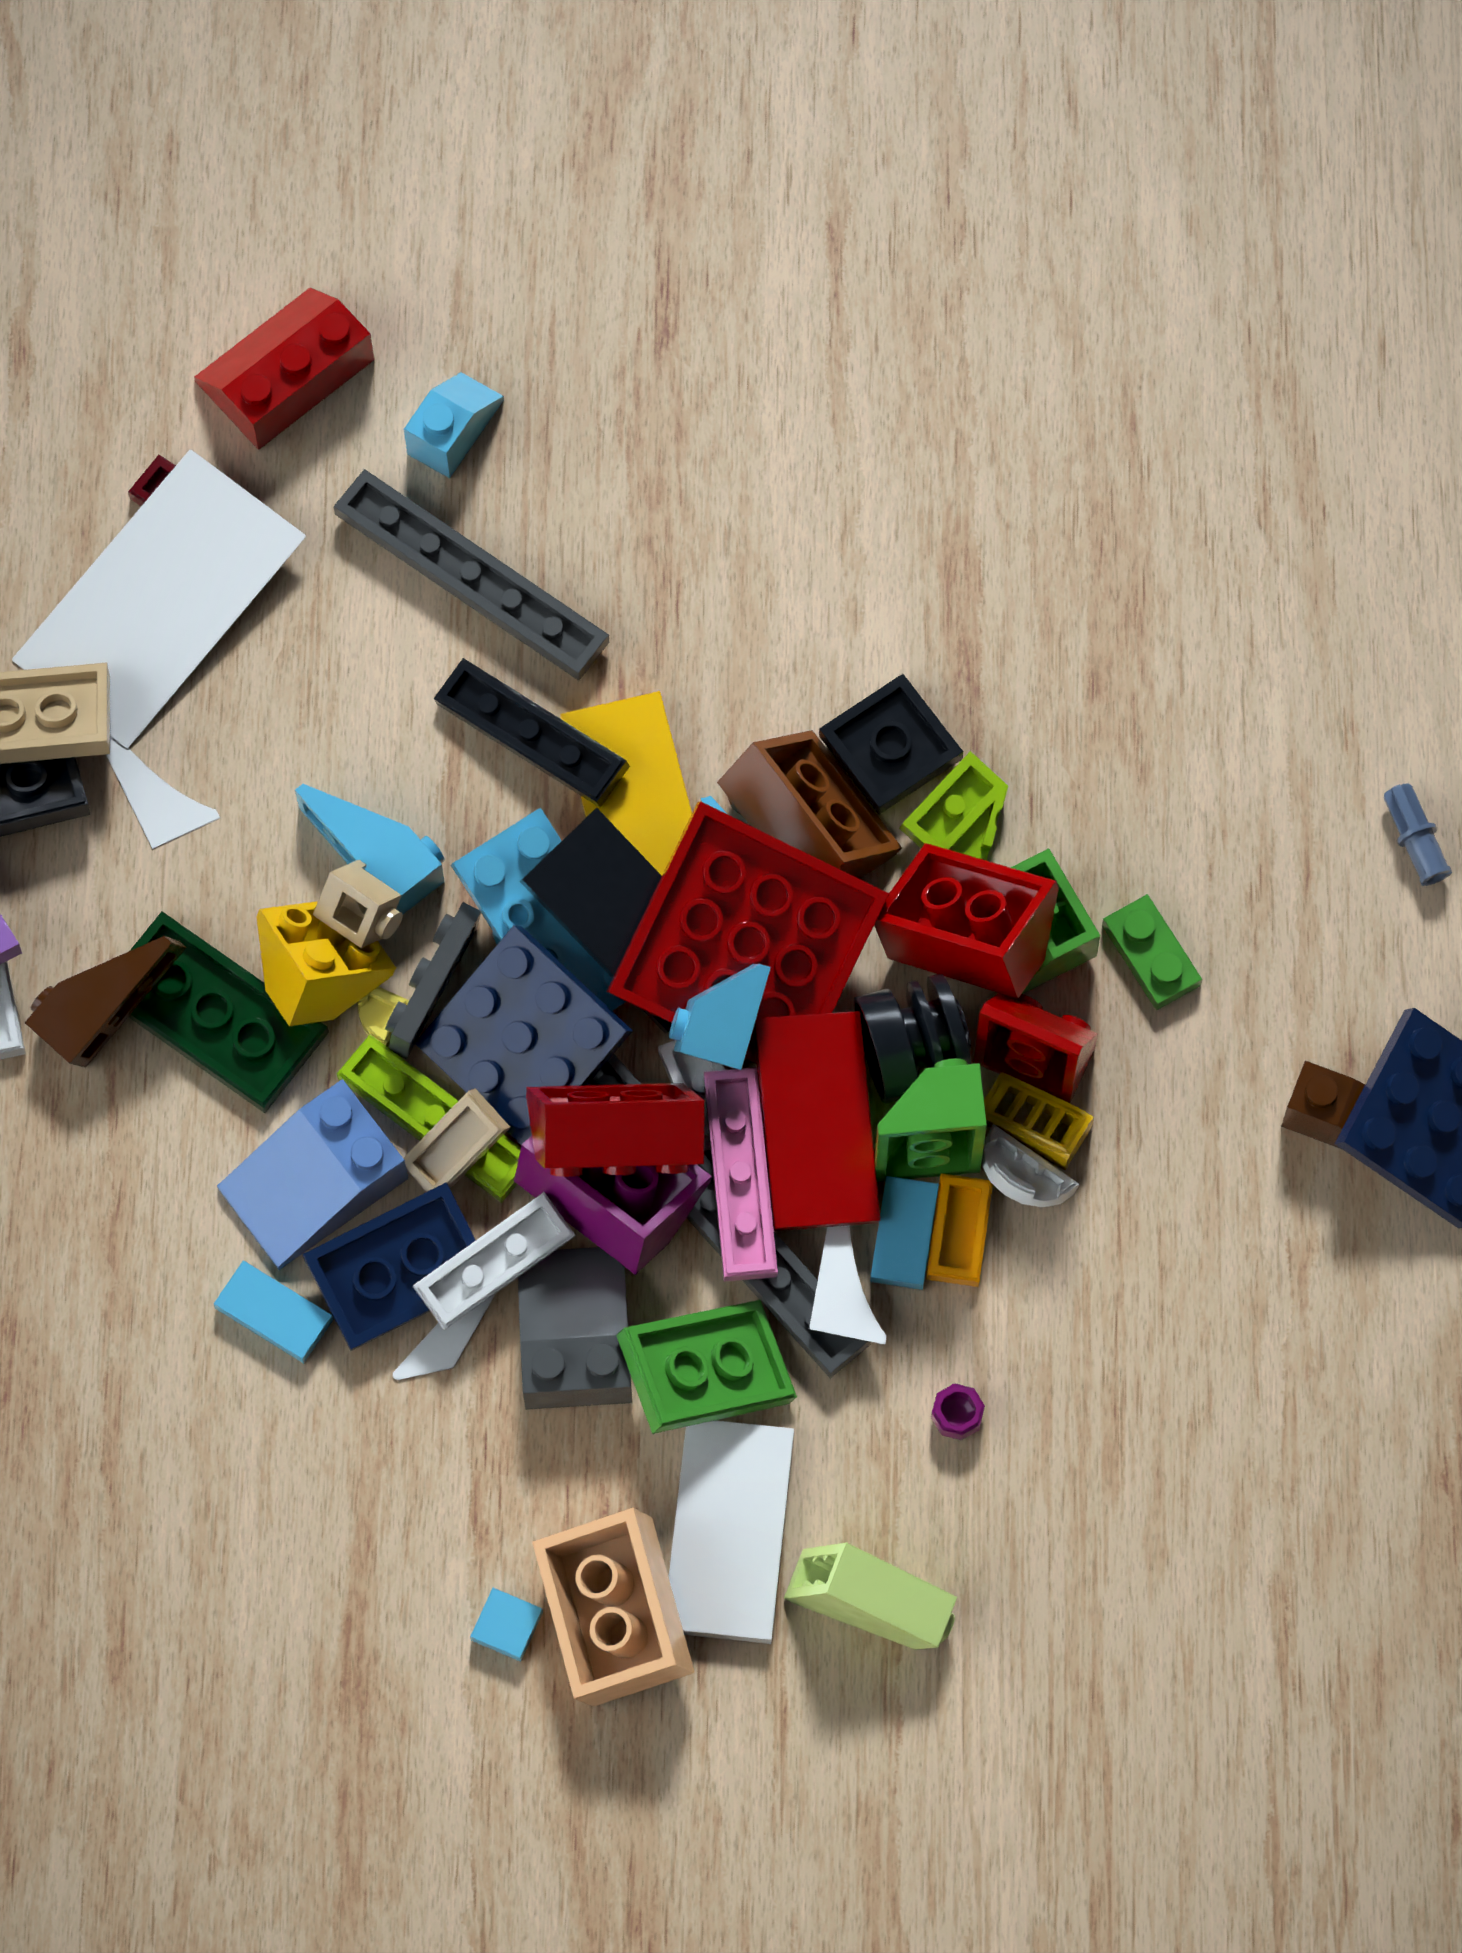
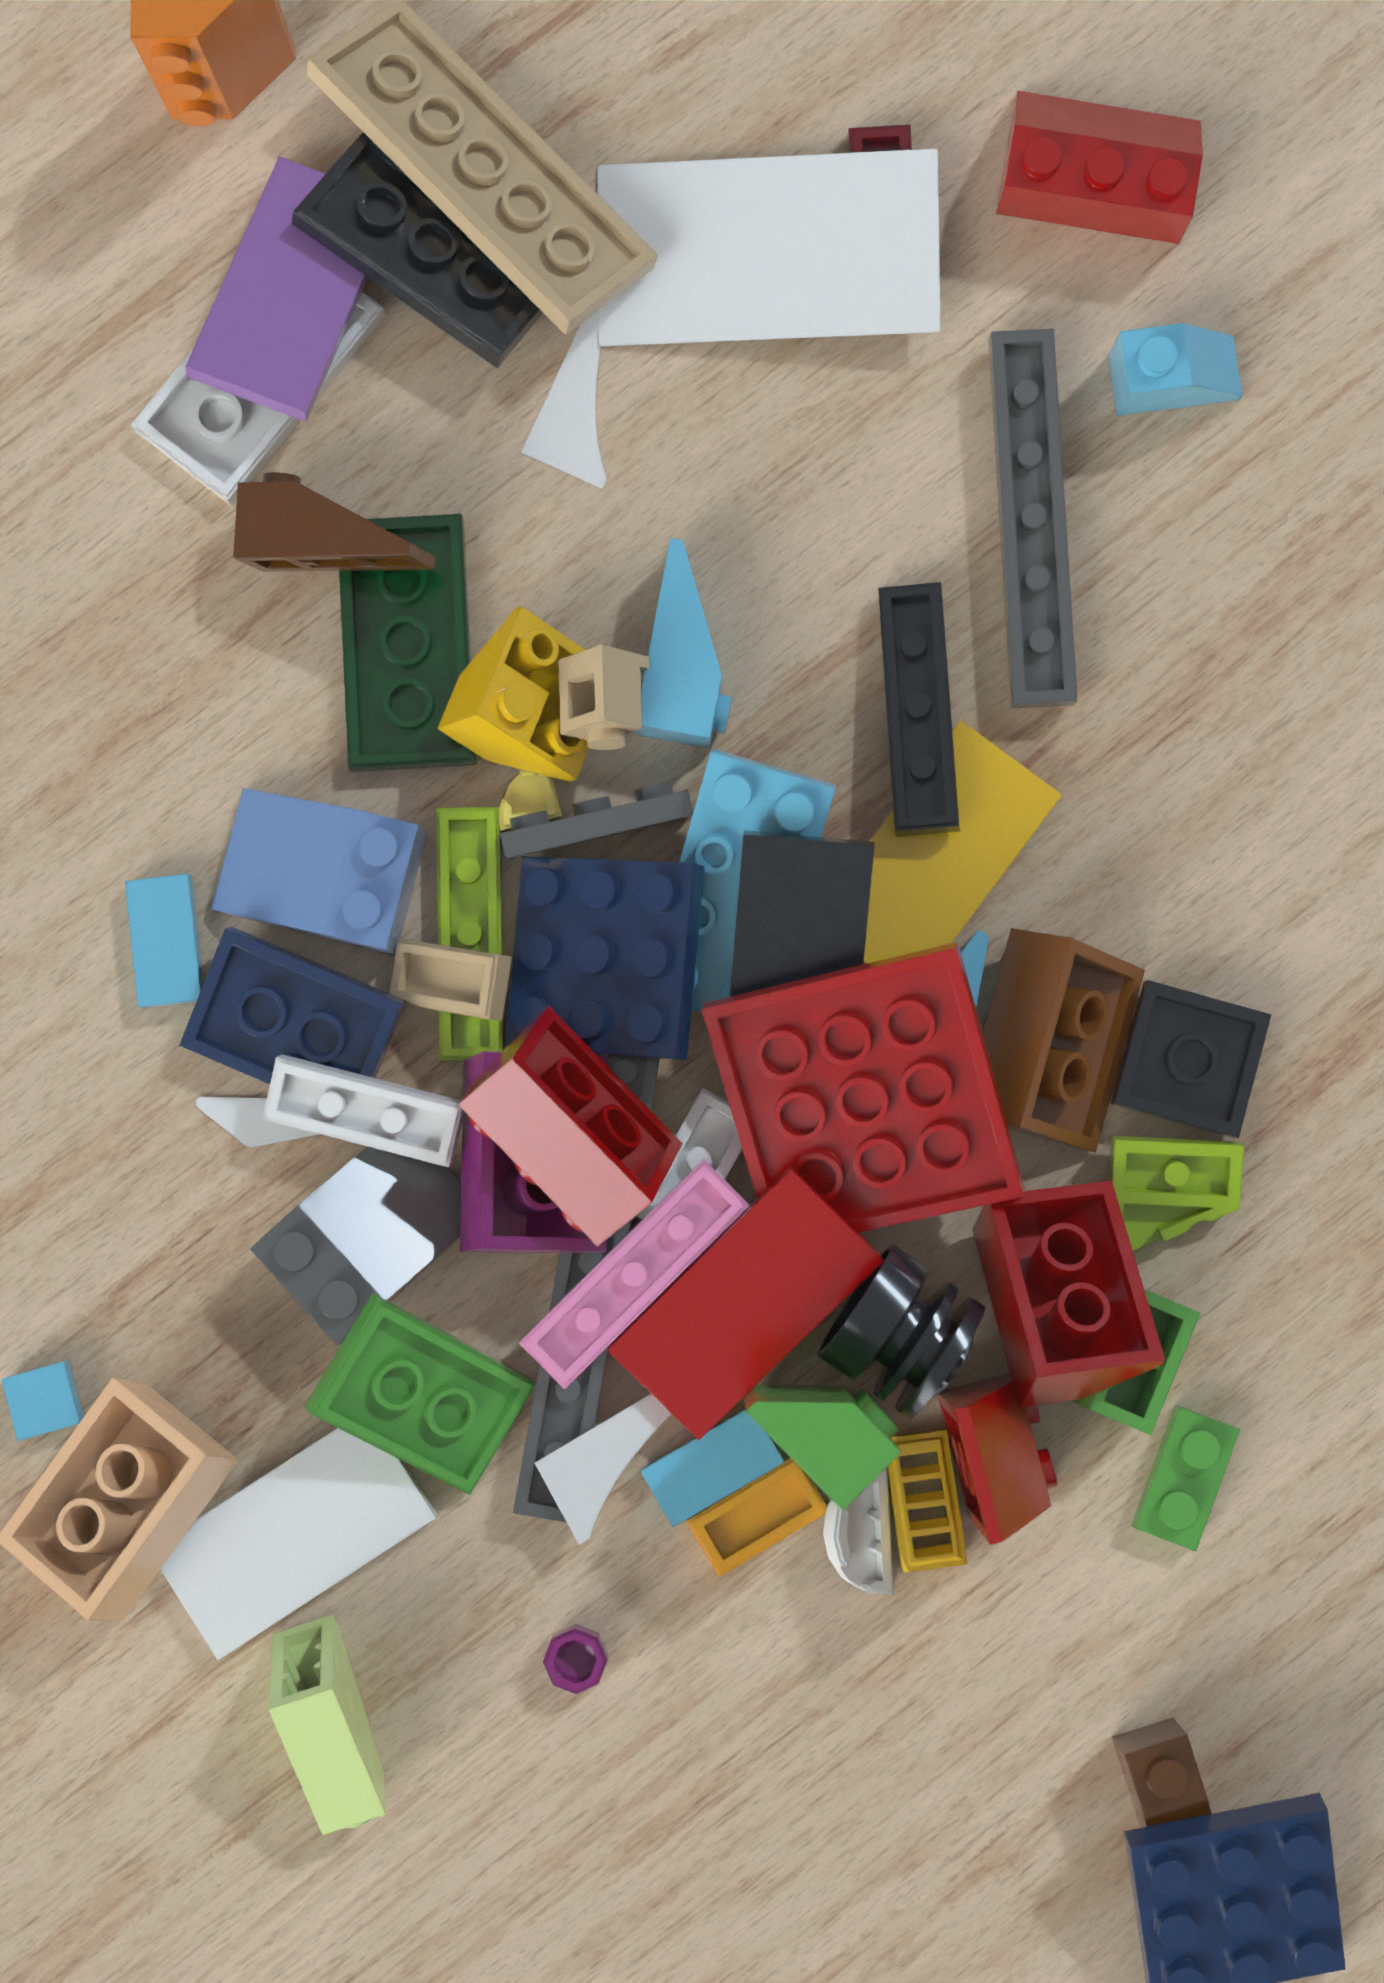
camera: 55 degrees right, 15 degrees up
medium azure slope [669,964,771,1070] -> none

